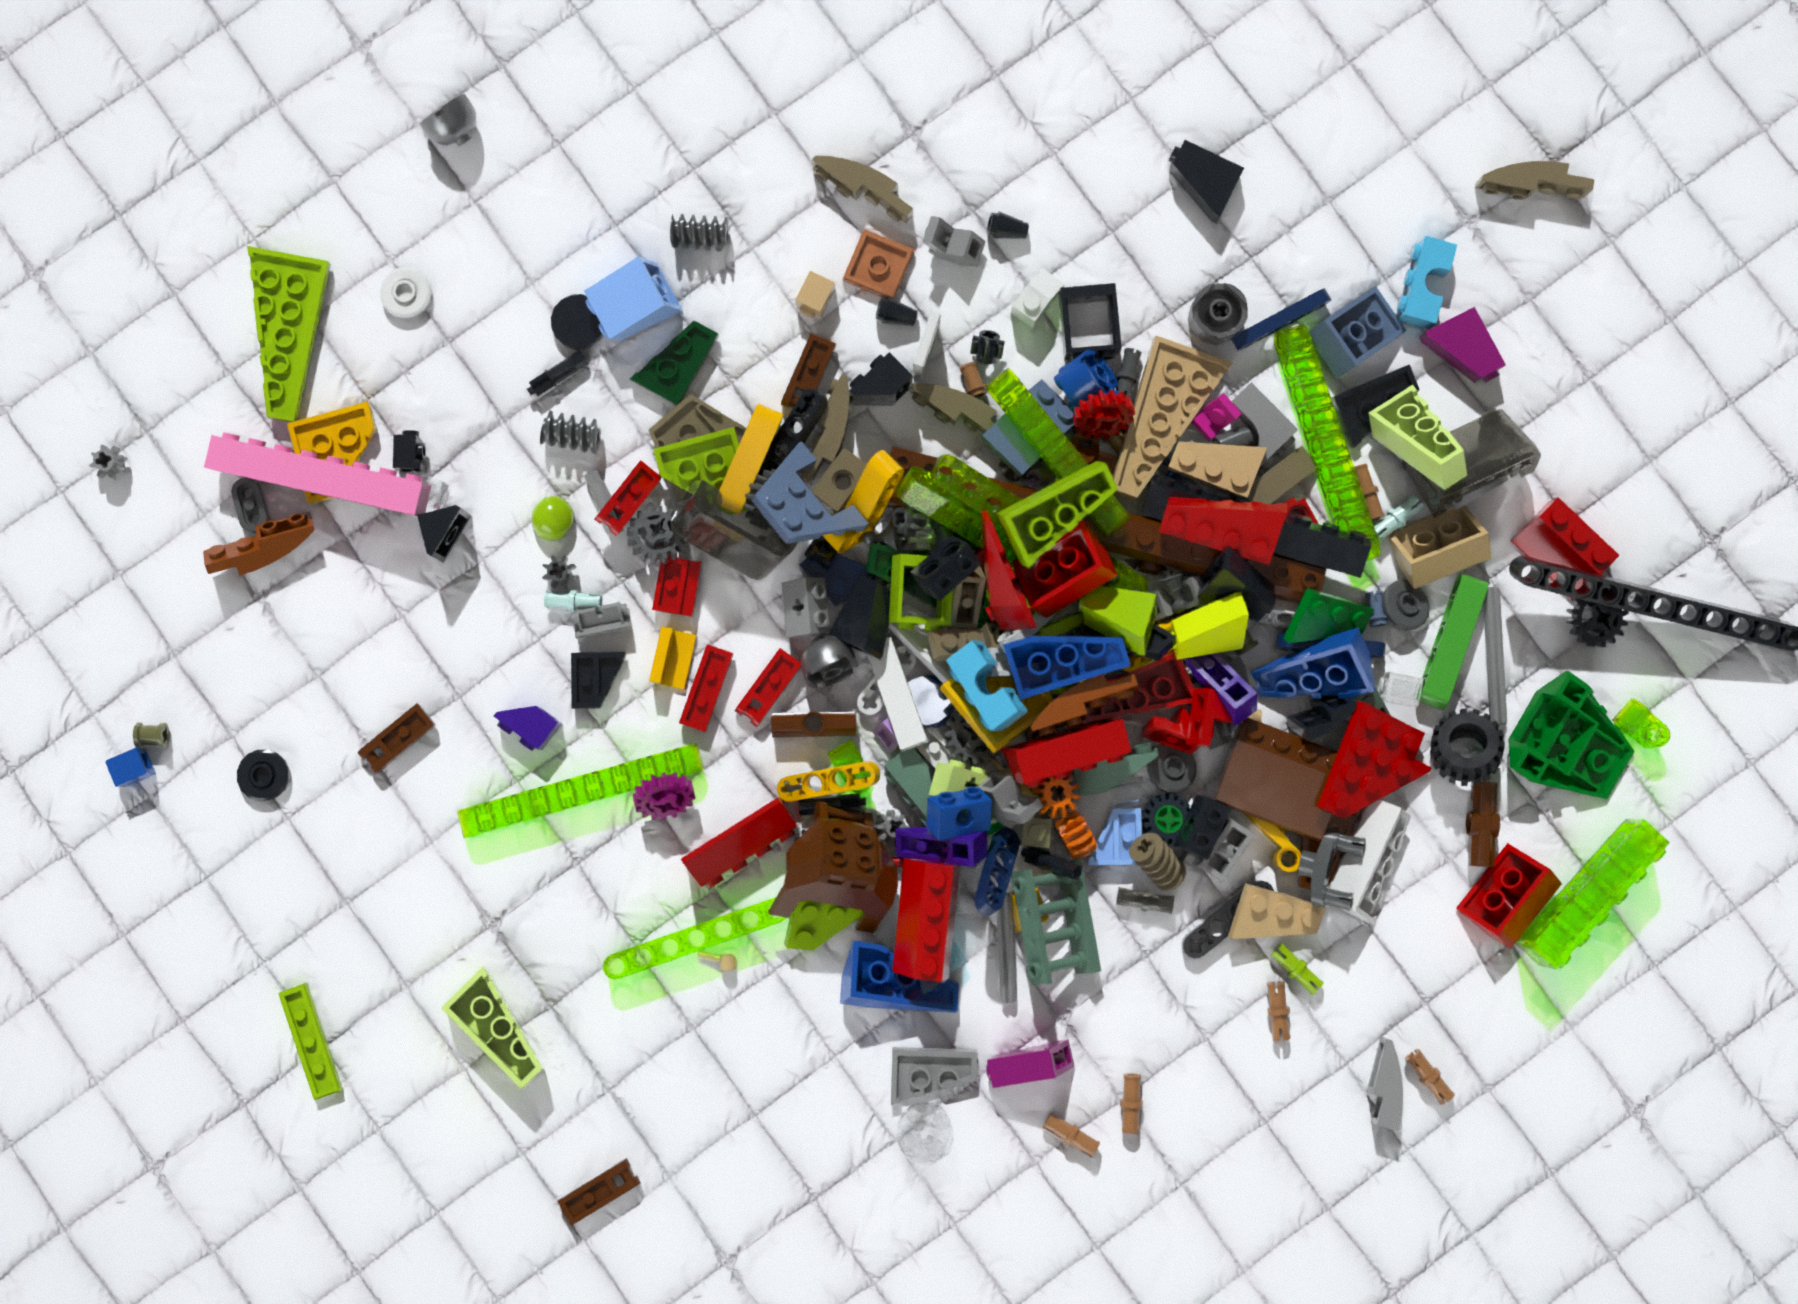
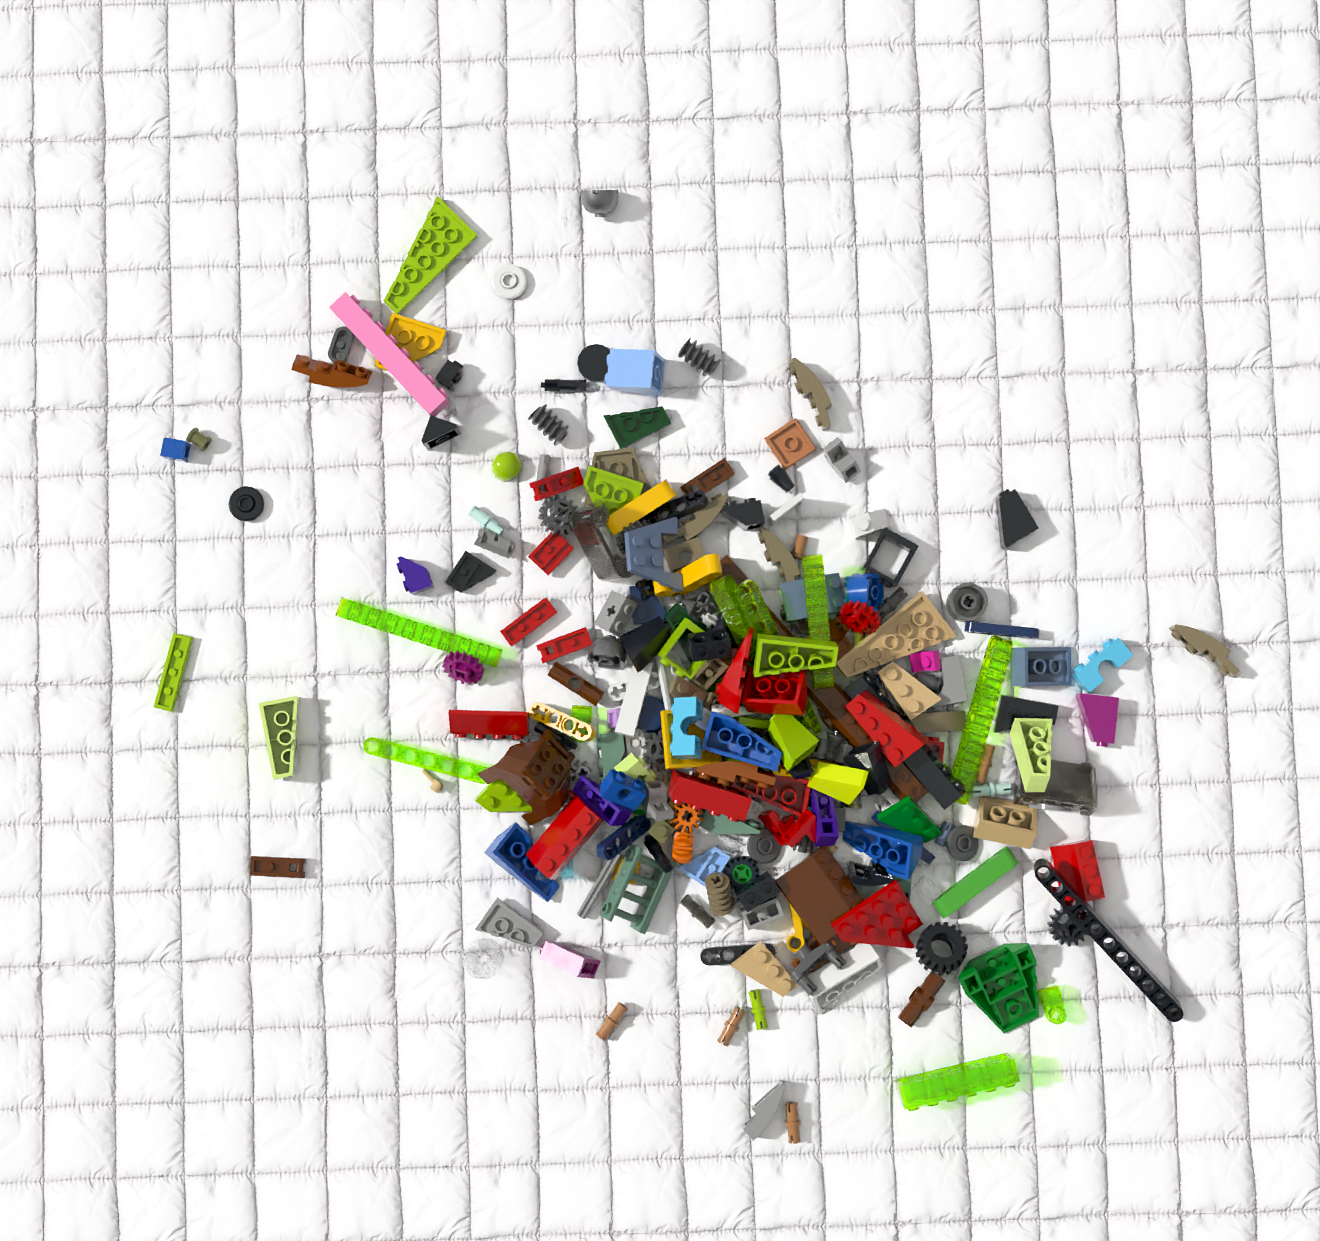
camera: 35 degrees right, 0 degrees up
light grey gear [89,444,127,480] -> none
reddish brown plate [358,703,436,775] -> none
dark grey gear [542,555,577,589] -> none
yellow panel [649,626,697,690] -> none
tan brick [795,271,836,318] -> none
black gear [970,330,1005,365] -> none
black cone [987,211,1029,239] -> none
medium nougat pin [1042,1112,1100,1158] -> none
red slope [1456,843,1562,950] -> none
light grey axle [1484,587,1507,725] -> none

